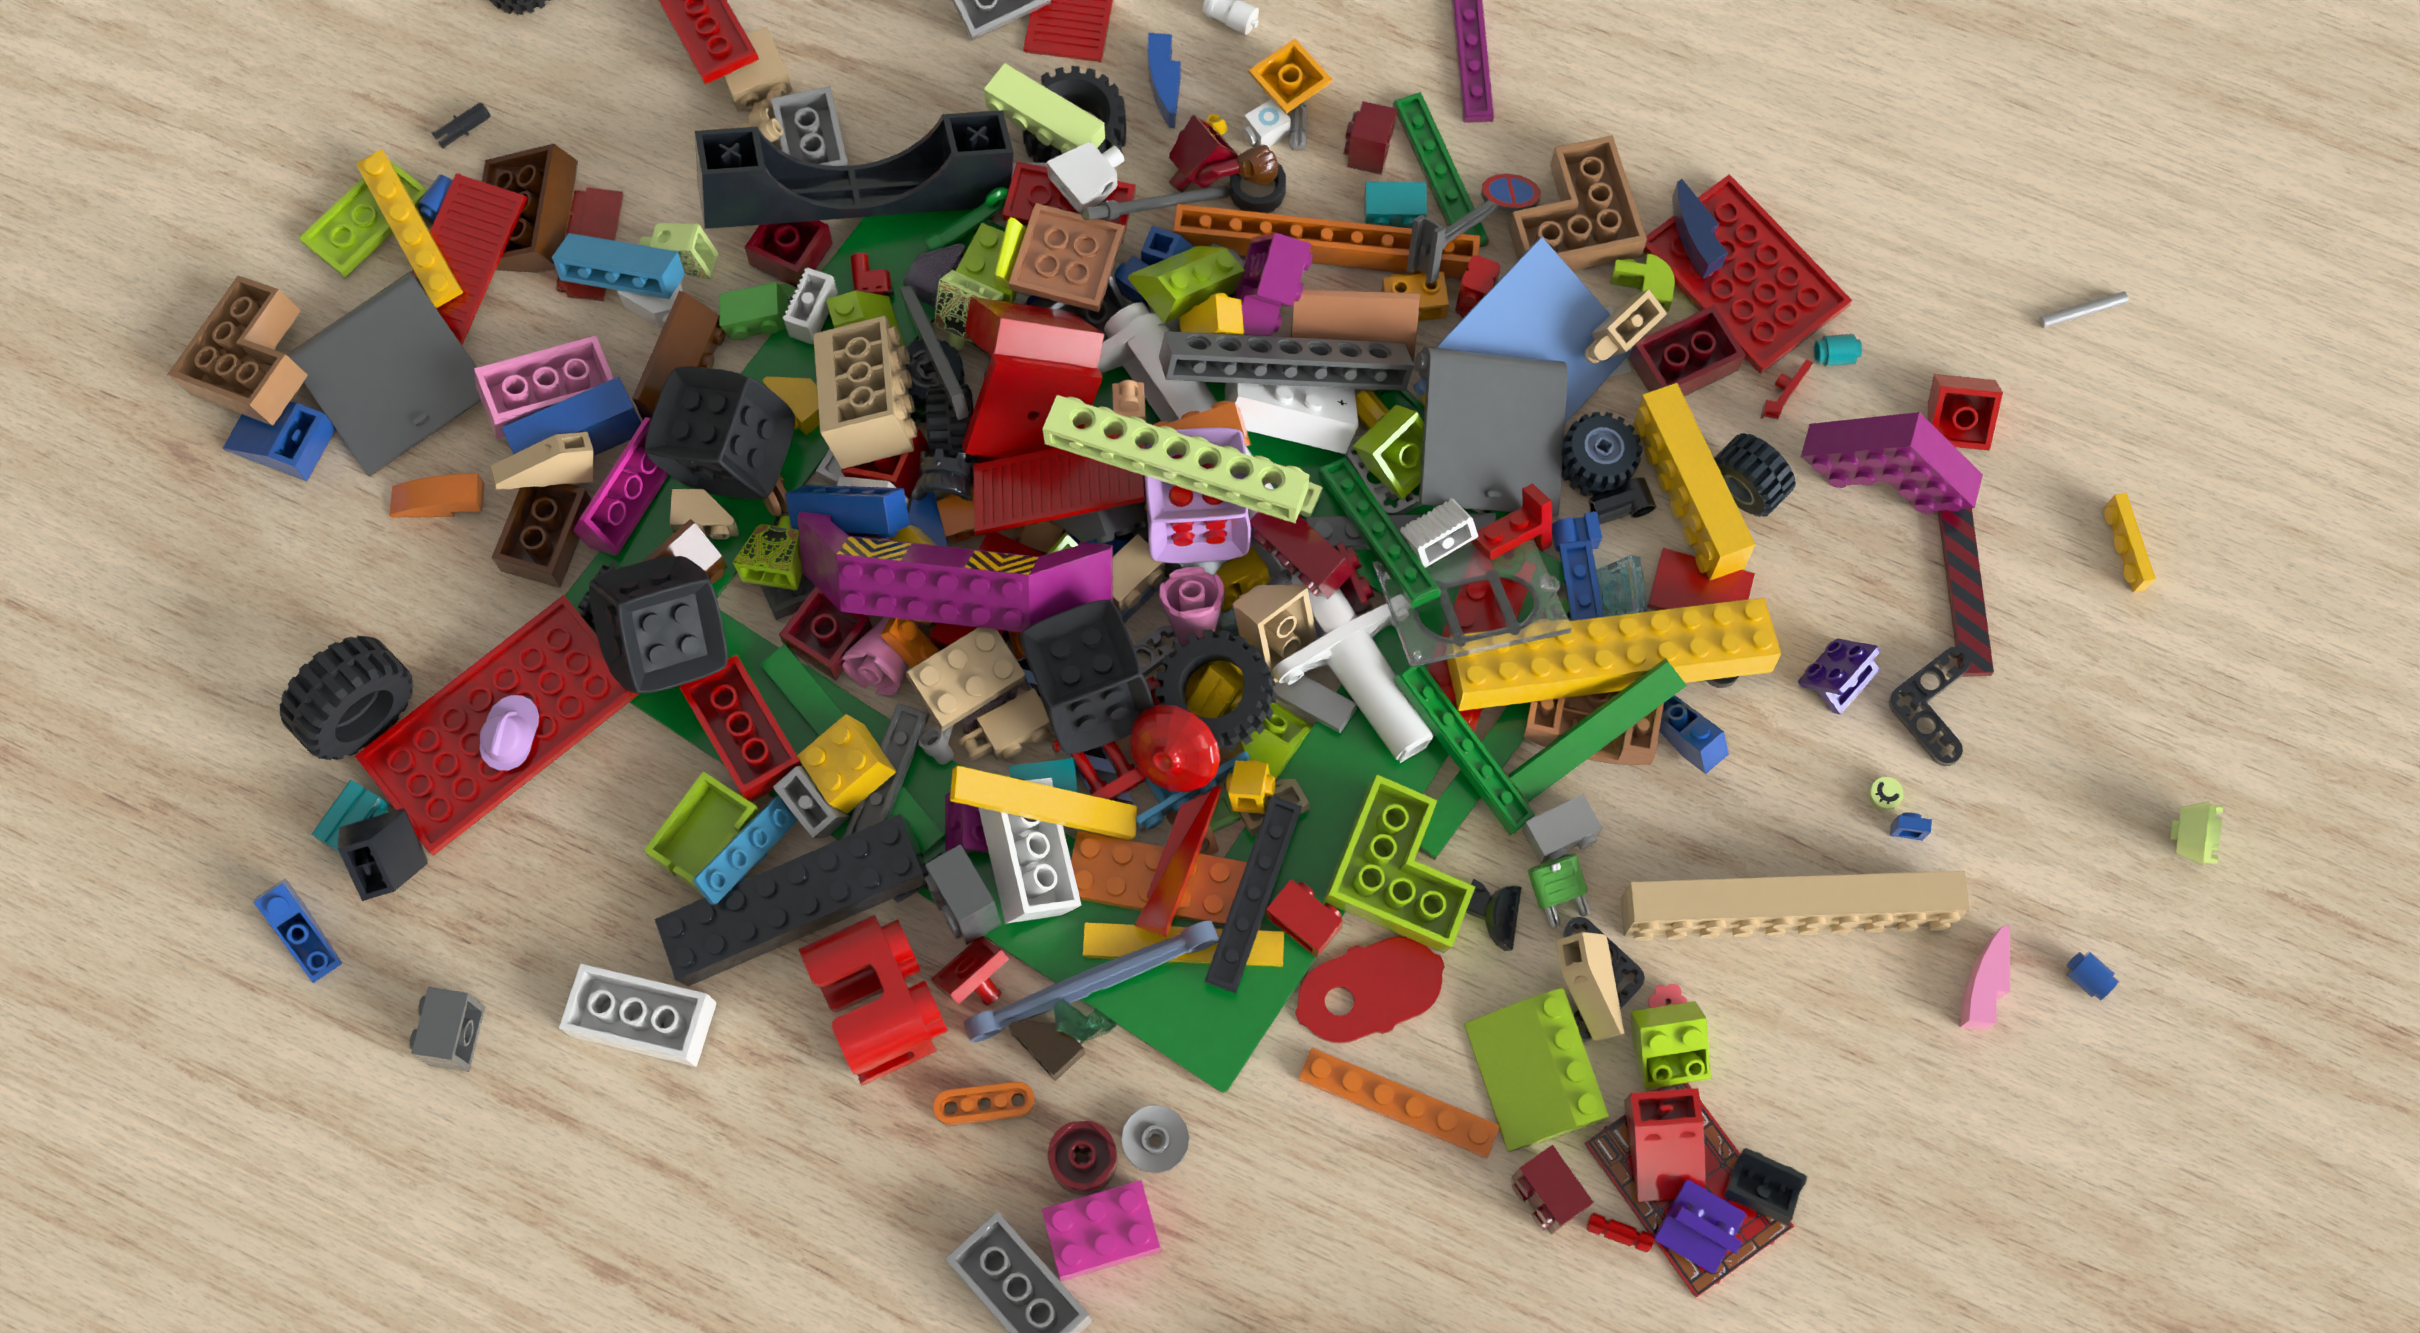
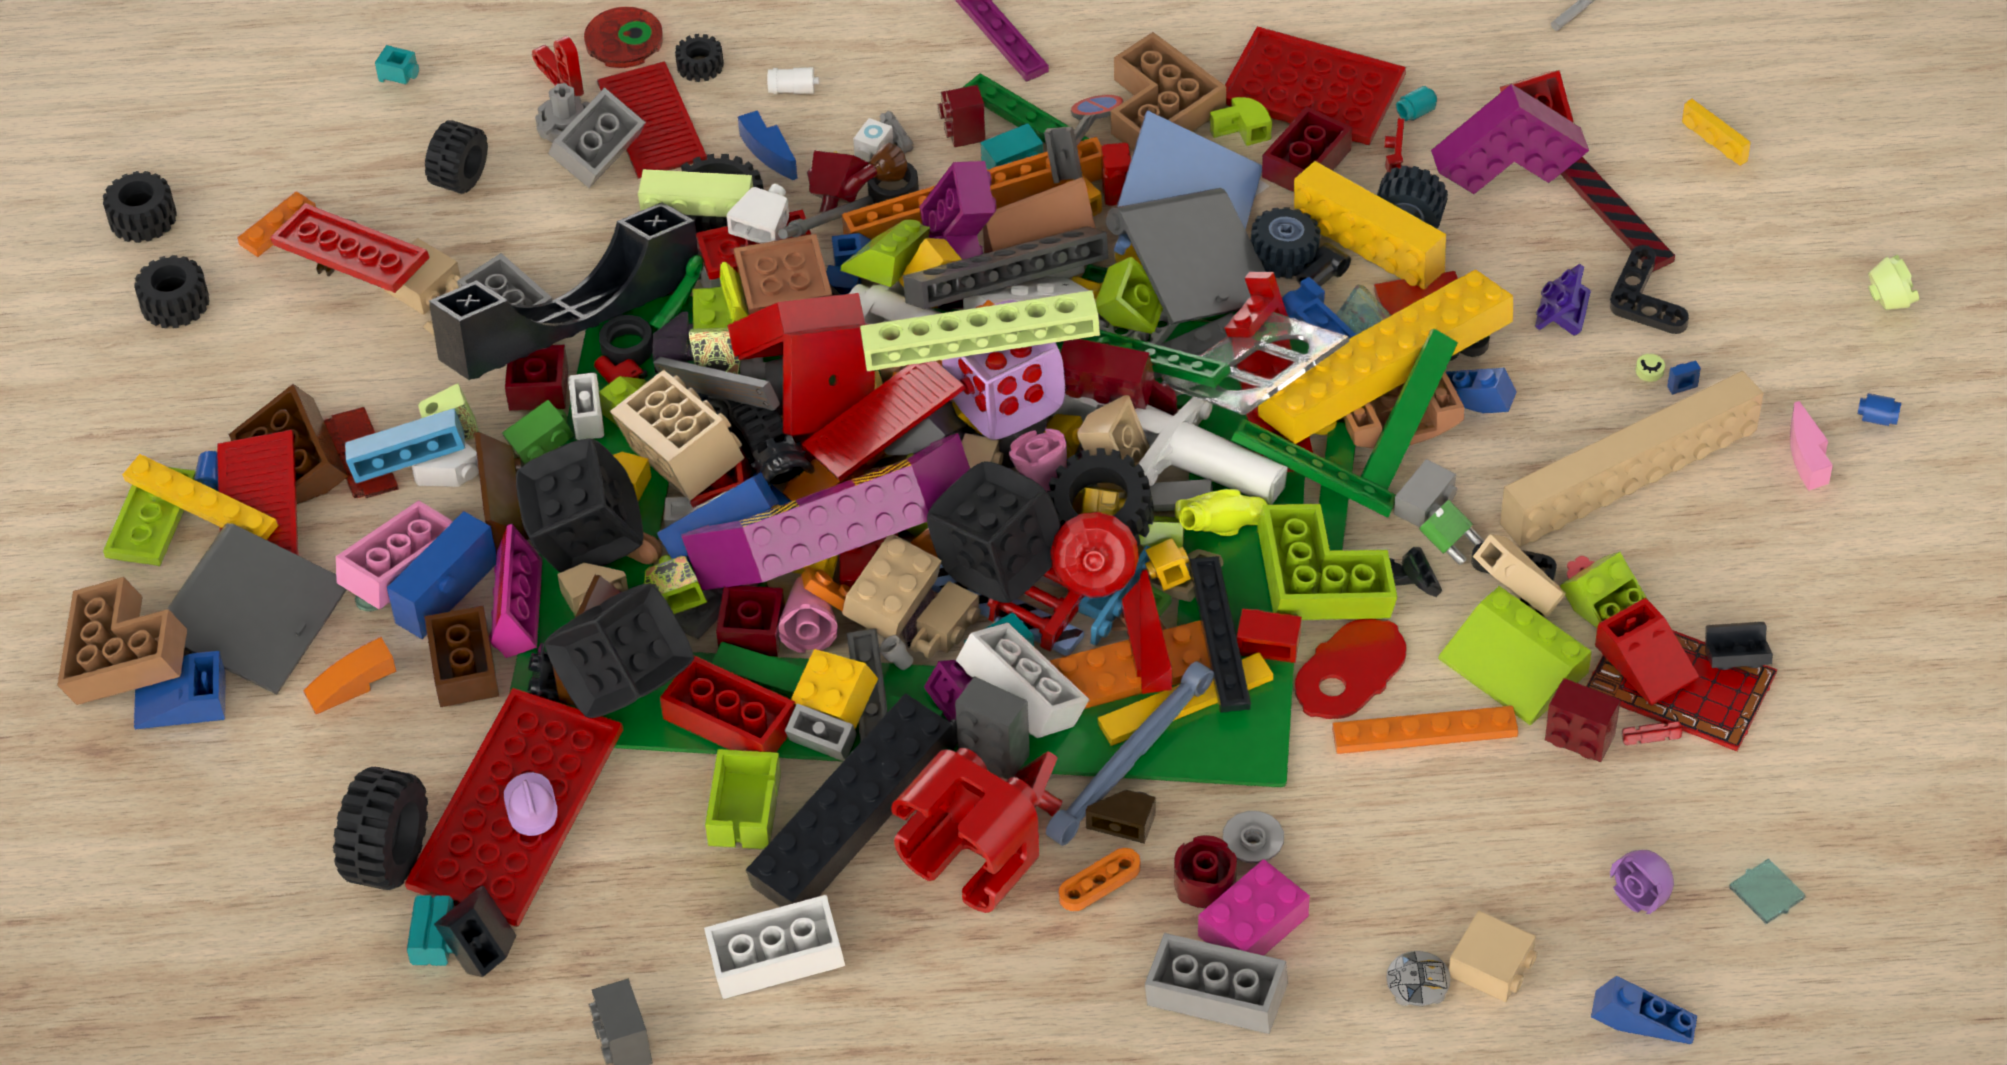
camera: 25 degrees left, 20 degrees down
blue slope [254,878,342,983] -> none
black axle [432,102,491,149] -> none
tan slope [491,432,593,490] -> none
dark azure bracket [693,797,797,905] -> none
yellow tile [950,766,1137,840] -> none
clear green slope [1054,999,1116,1042] -> none
light orange slope [1248,38,1332,114] -> none
white brick [1400,498,1478,568] -> none
tan brick [1585,290,1668,364] -> none
dark purple bracket [1654,1180,1746,1273] -> none
dark blue slope [1672,179,1728,279] -> none
none -> black tyre [599,315,654,366]
none -> neon yellow animal [1175,489,1267,536]

